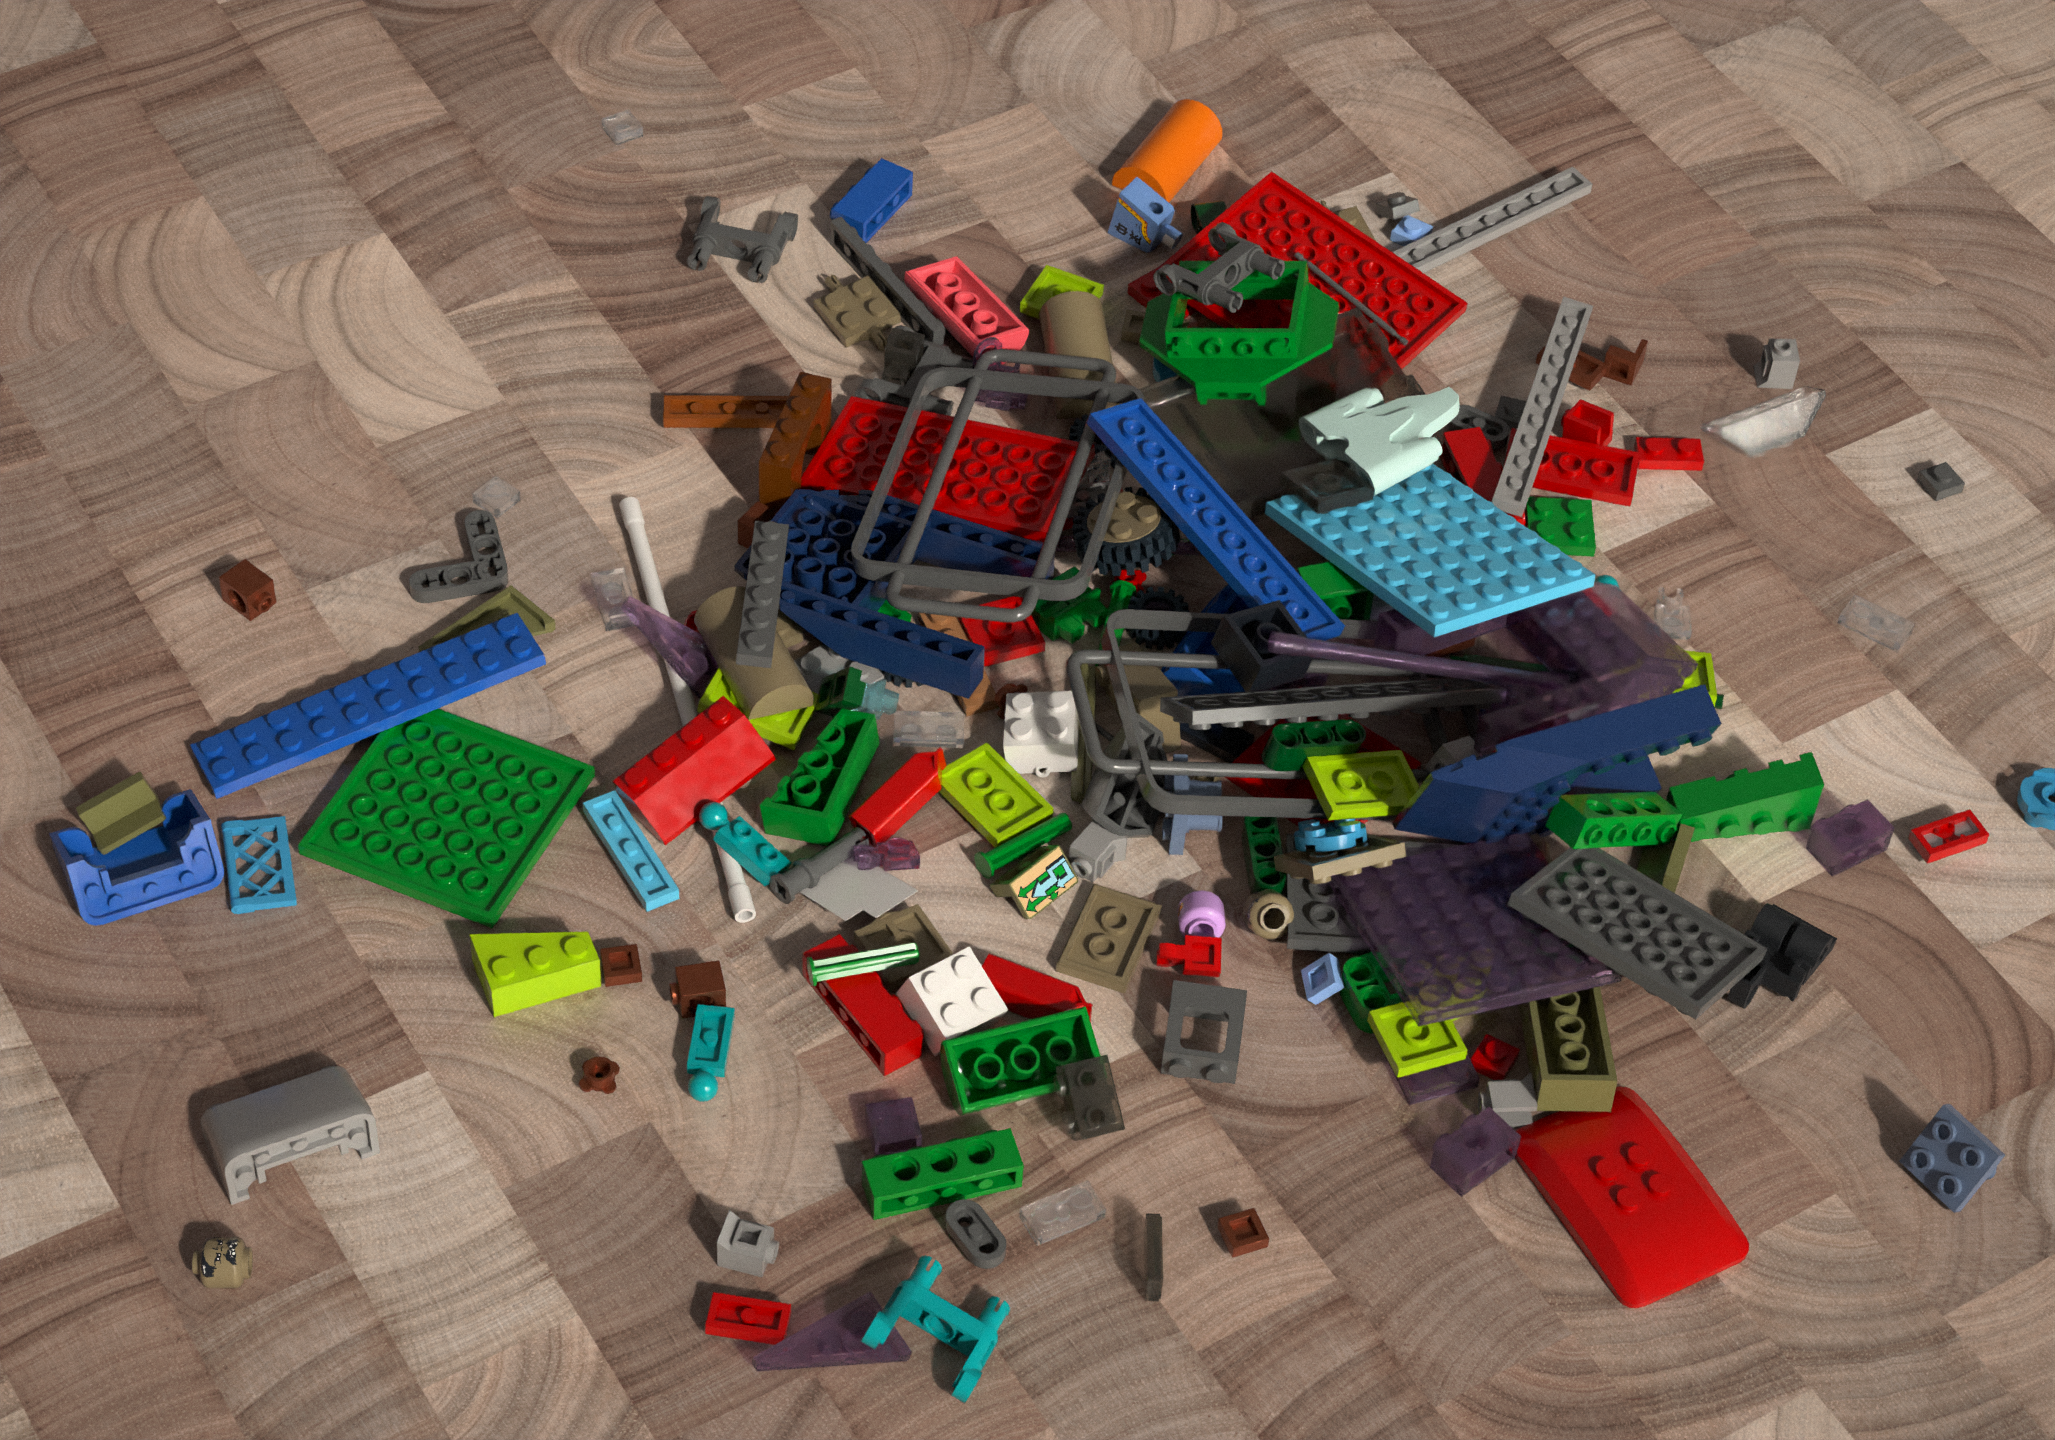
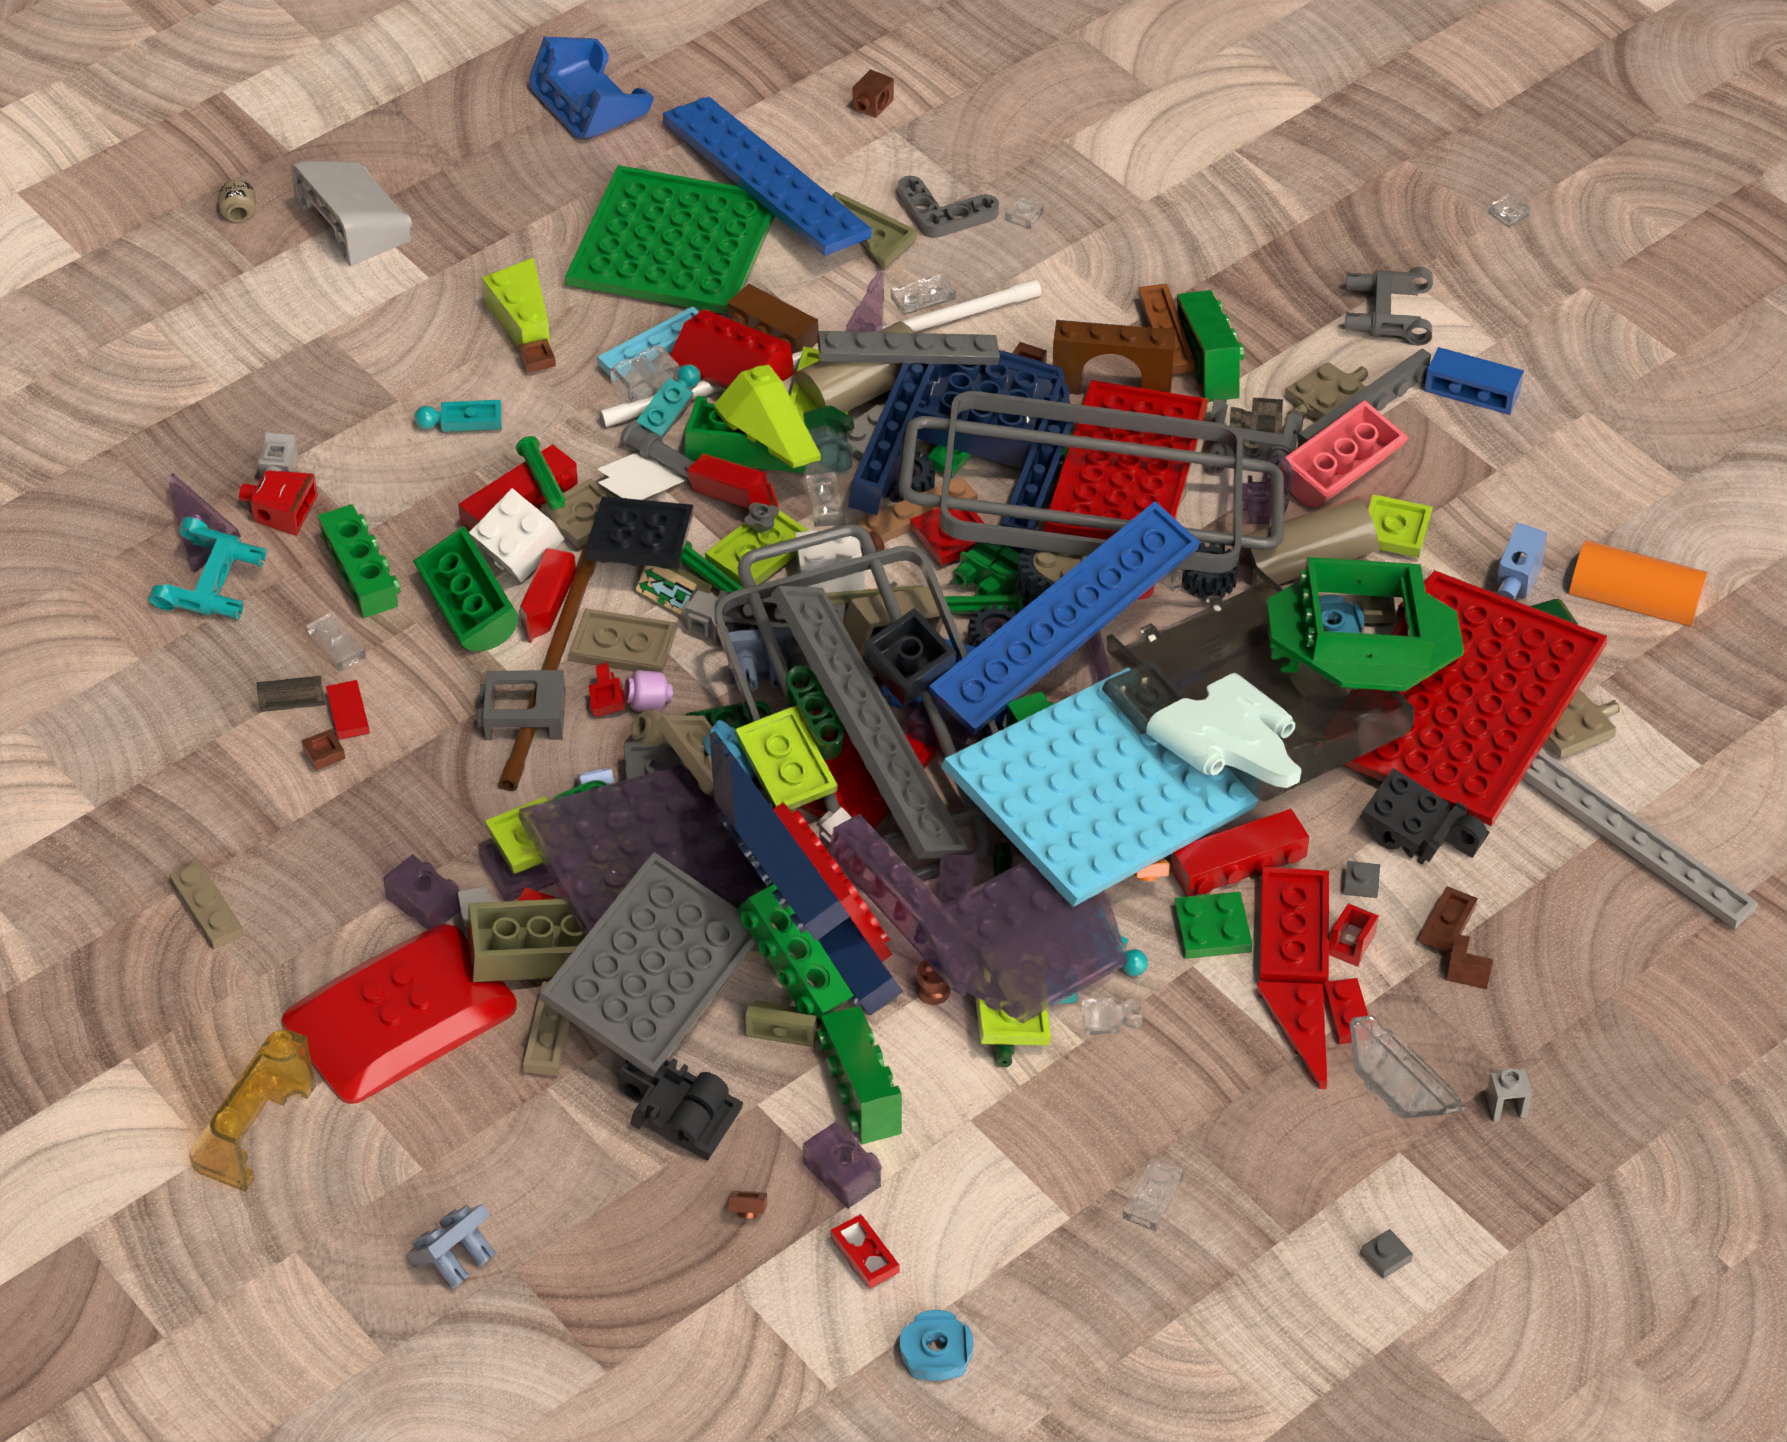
camera: 85 degrees right, 0 degrees up
olive panel [76,771,166,855] -> none
dark azure window [221,816,297,914] -> none
copper plate [579,1056,620,1094] -> none
copper brick [669,960,726,1019] -> none
red plate [705,1292,791,1346] -> none
plate [853,838,920,871] -> none
clear purple piece [865,1097,922,1156] -> none
dark grey plate [945,1199,1006,1269] -> none
clear smoke brick [1053,1055,1125,1141] -> none
dark grey connector [1153,222,1285,313] -> none
clear purple piece [1268,631,1570,695] -> none
dark grey piece [1294,252,1408,346] -> none
dark grey plate [1376,192,1420,220] -> none
light blue plate [1390,215,1433,246] -> none
dark grey plate [1447,405,1510,449] -> none
light grey plate [1492,297,1594,517] -> none
none -> dark tan plate [169,861,245,950]
none -> clear yellow windscreen [189,1030,316,1192]
none -> red torso [239,470,318,536]
none -> red tile [326,680,370,740]
none -> reddish brown piece [499,546,598,791]
none -> dark tan plate [523,981,571,1076]
none -> black plate [586,496,693,569]
none -> clear brick [610,346,680,403]
none -> lime wedge [714,364,821,468]
none -> reddish brown brick [727,284,819,354]
none -> copper plate [728,1191,768,1218]
none -> dark grey plate [744,502,779,532]
none -> green wedge [1177,290,1244,402]
none -> red wing [1256,982,1327,1089]
none -> black plate [1359,768,1490,864]

